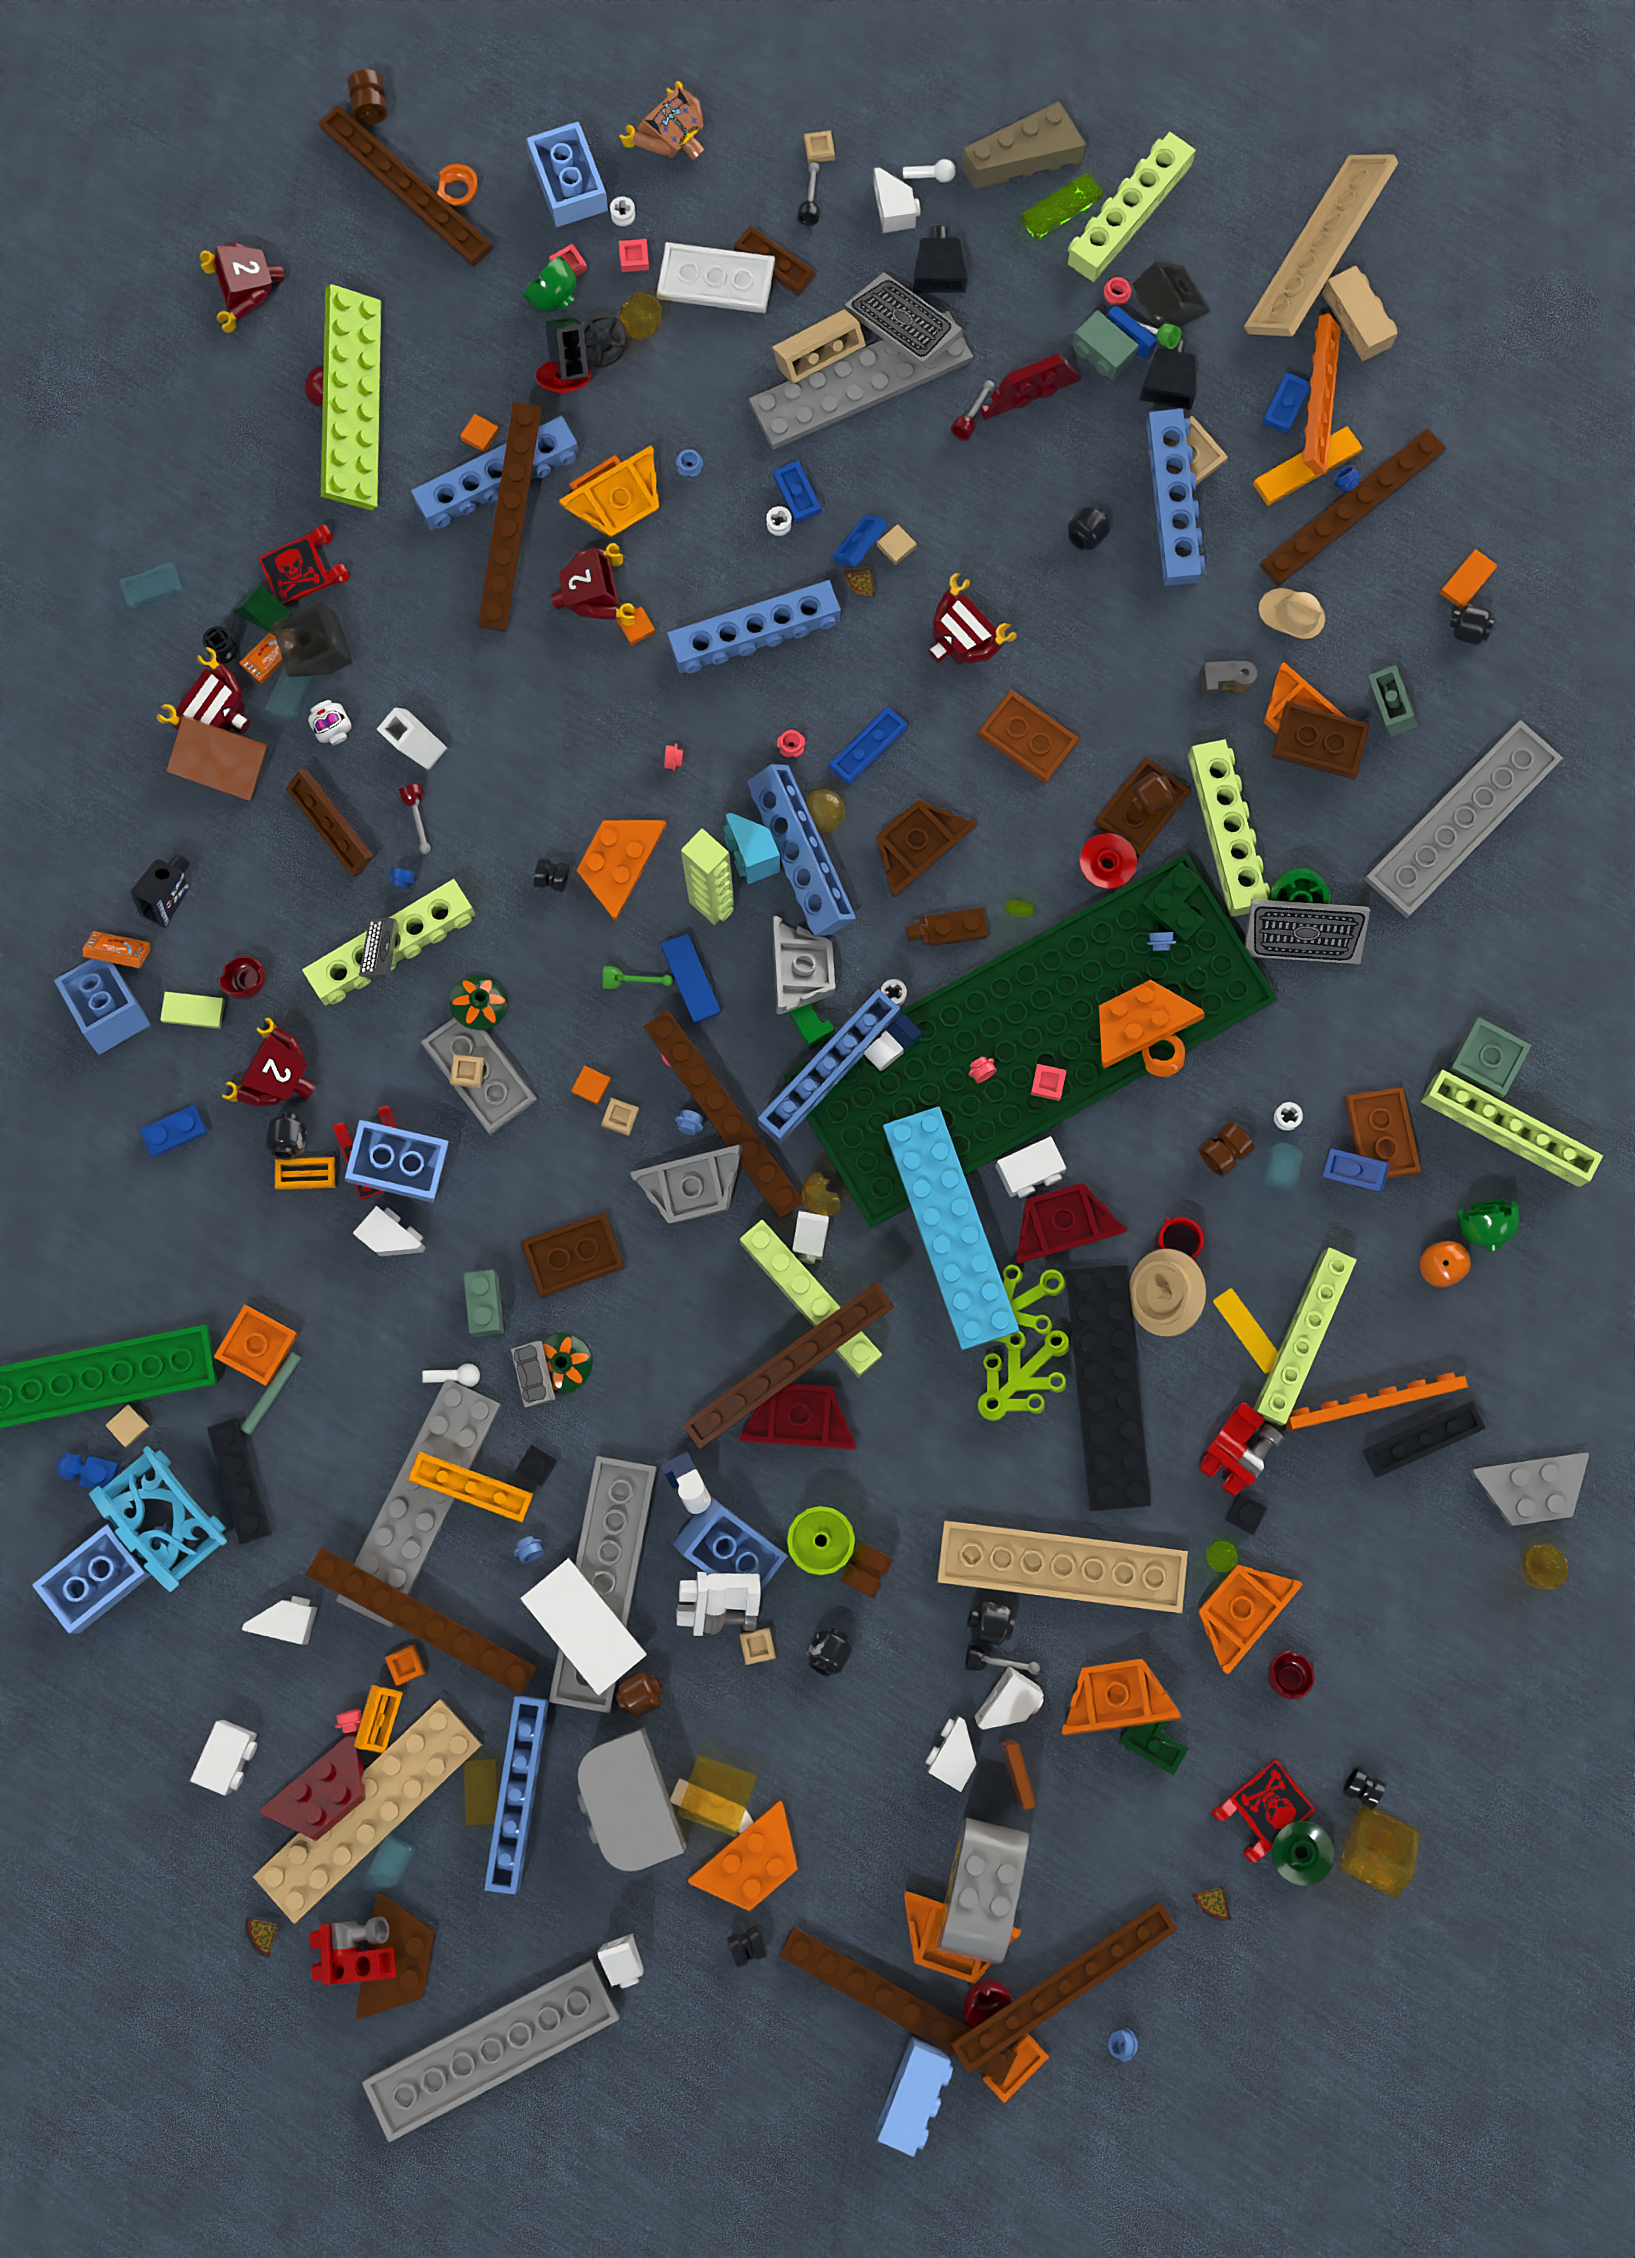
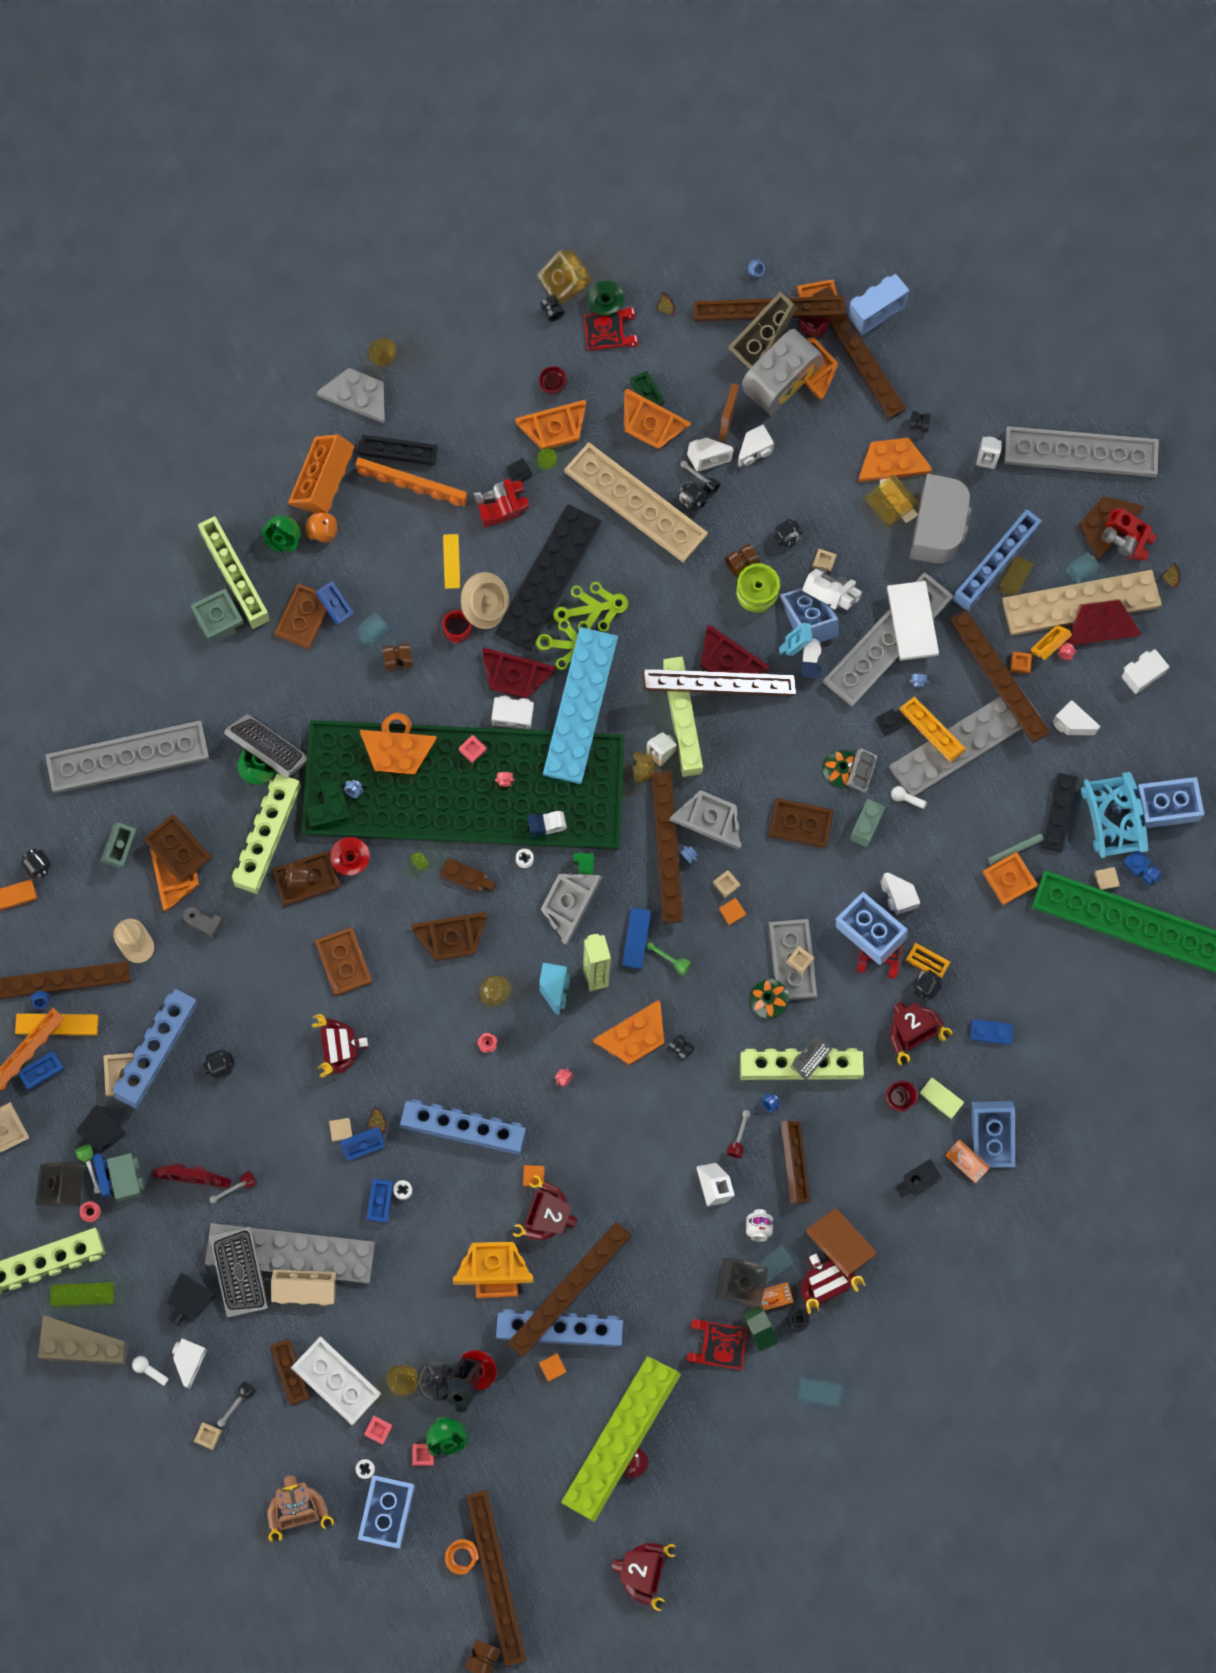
camera: 150 degrees left, 5 degrees down
reddish brown head [616,1671,664,1717] -> none
medium blue plate [676,450,703,477] -> none
medium blue brick [747,764,856,936] -> none
medium blue brick [757,989,900,1145] -> none
blue tile [828,706,908,786] -> none
yellowish green brick [1253,1247,1357,1427] -> none
white bush [1274,1102,1303,1131] -> none
none -> orange slope [288,434,354,513]
none -> dark tan wedge [728,291,797,369]
none -> medium azure hinge [779,623,813,656]

